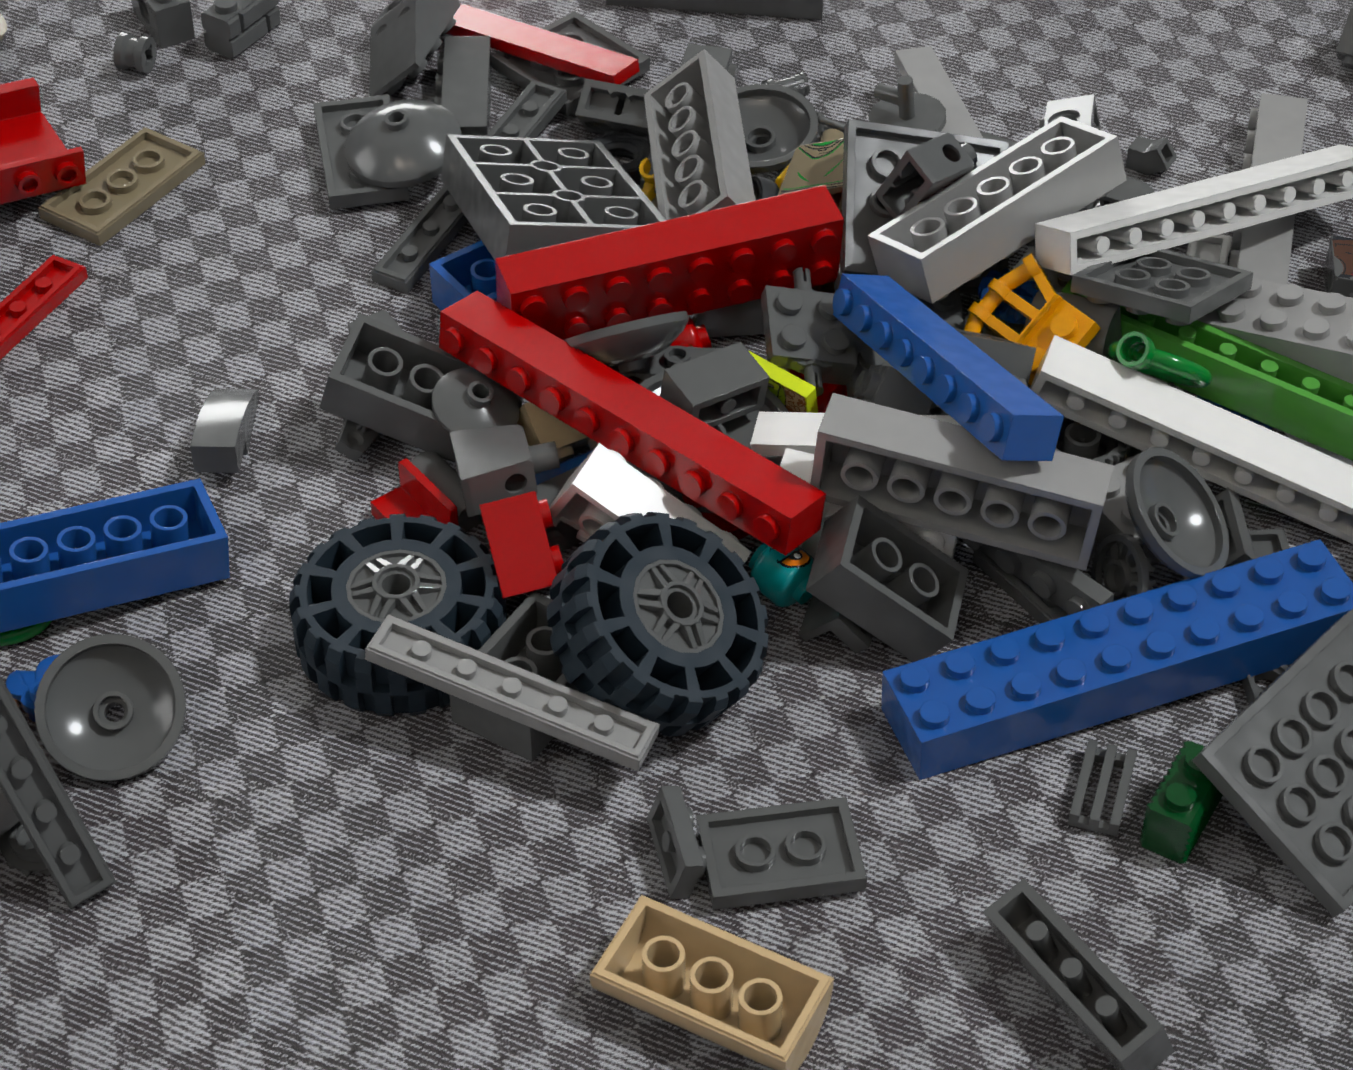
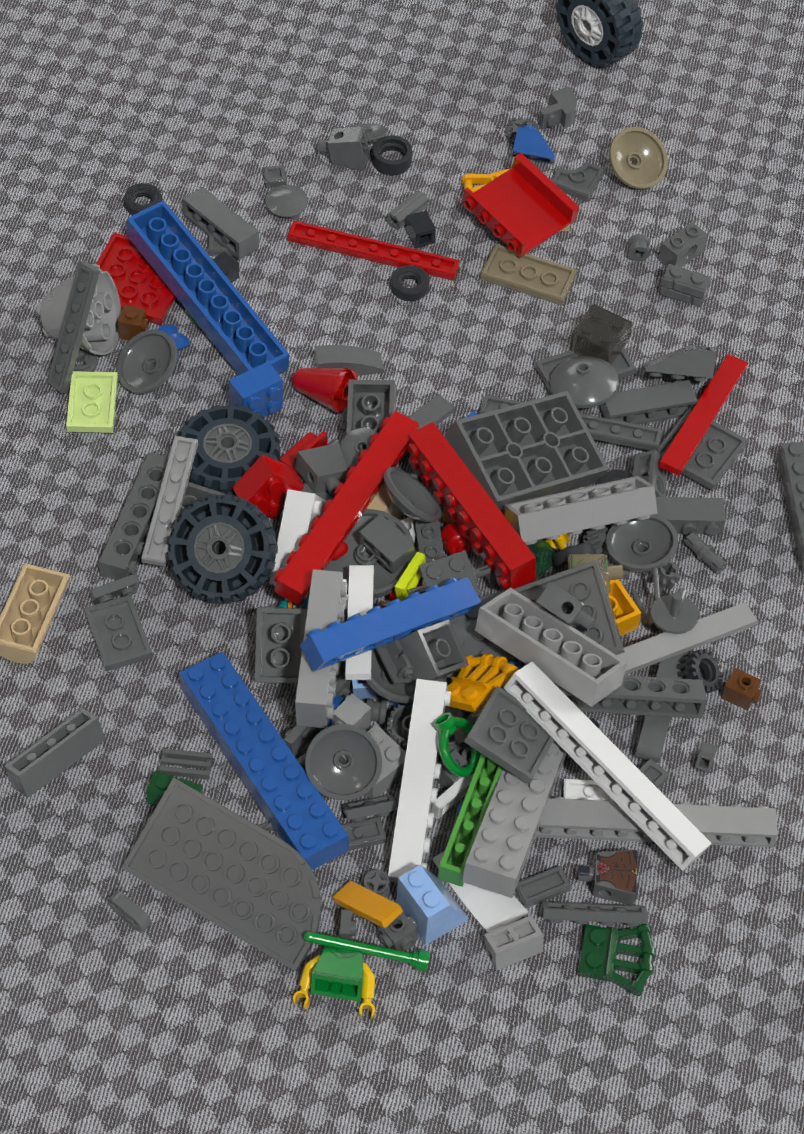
camera: 75 degrees right, 10 degrees up
none -> yellowish green plate [66,371,118,433]
none -> dark grey brick [99,452,169,580]
none -> blue brick [229,361,283,417]
none -> red cone [292,368,358,414]
none -> black tyre [390,265,430,301]
none -> clear smoke brick [569,304,633,365]
none -> black tyre [678,649,723,694]
none -> reddish brown brick [721,668,763,711]

